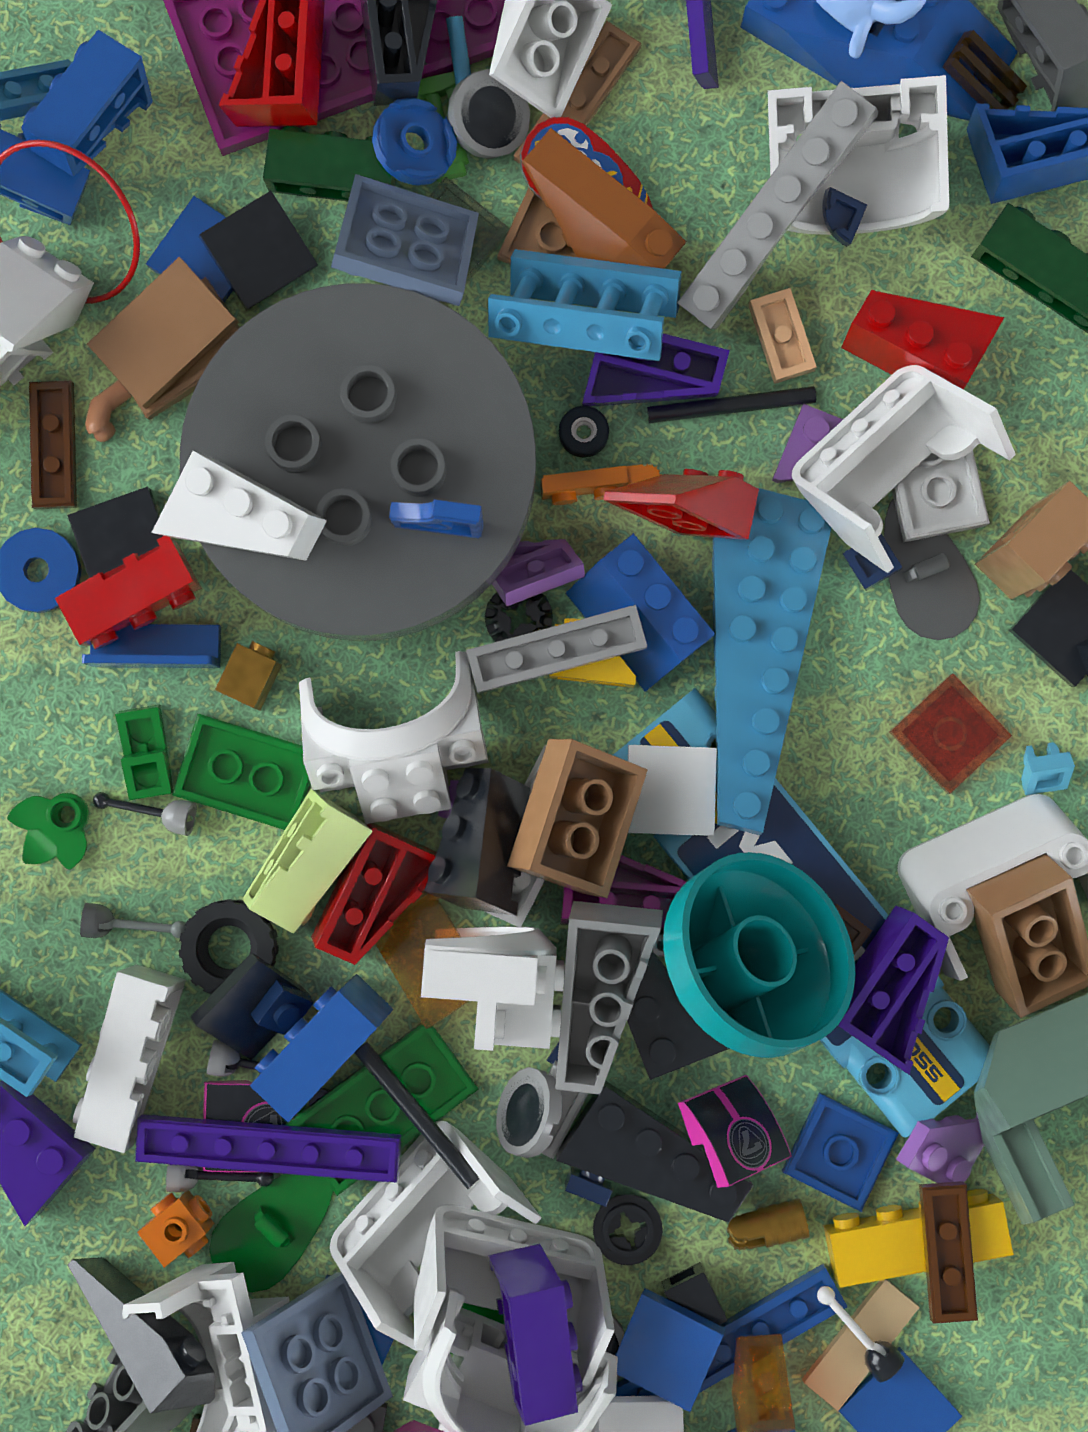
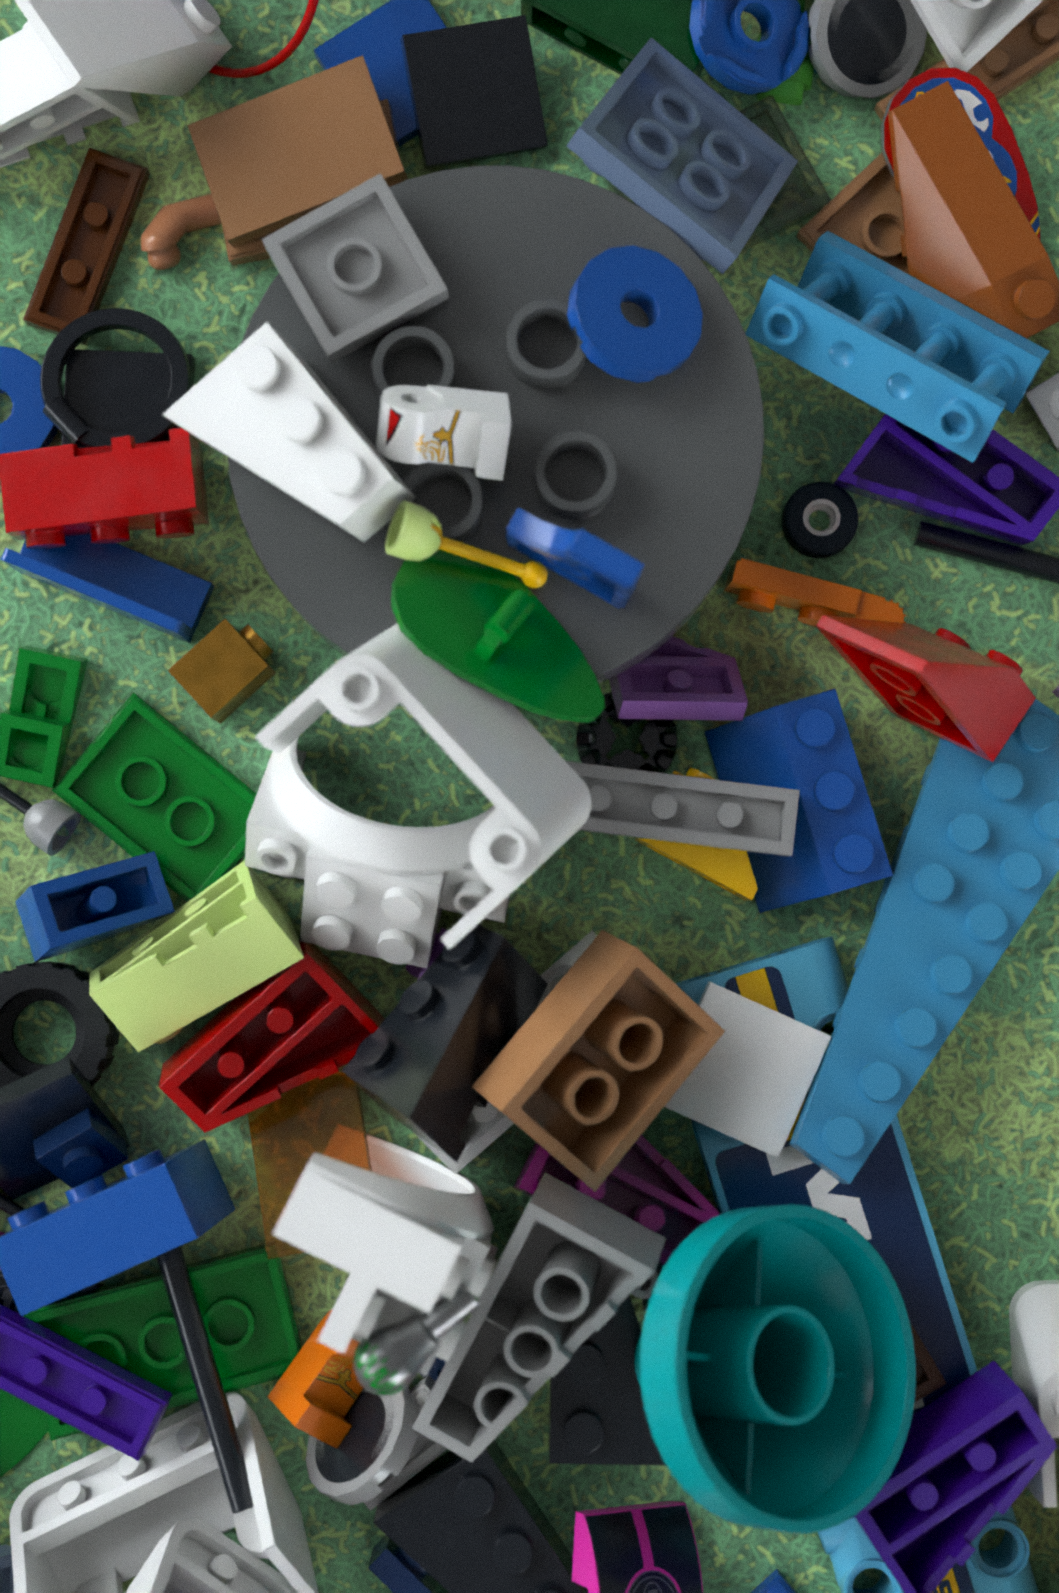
camera: 20 degrees right, 0 degrees up
none -> blue slope [15,851,175,962]
none -> black piece [40,308,191,448]
none -> white windscreen [255,623,592,949]
none -> light grey plate [262,173,449,364]
none -> orange leg [267,1309,364,1449]
none -> flat silver piece [354,1282,480,1396]
none -> white leg [376,385,511,481]
none -> hinge [385,500,548,588]
none -> green shield [391,550,605,723]
none -> blue tile [567,245,703,383]

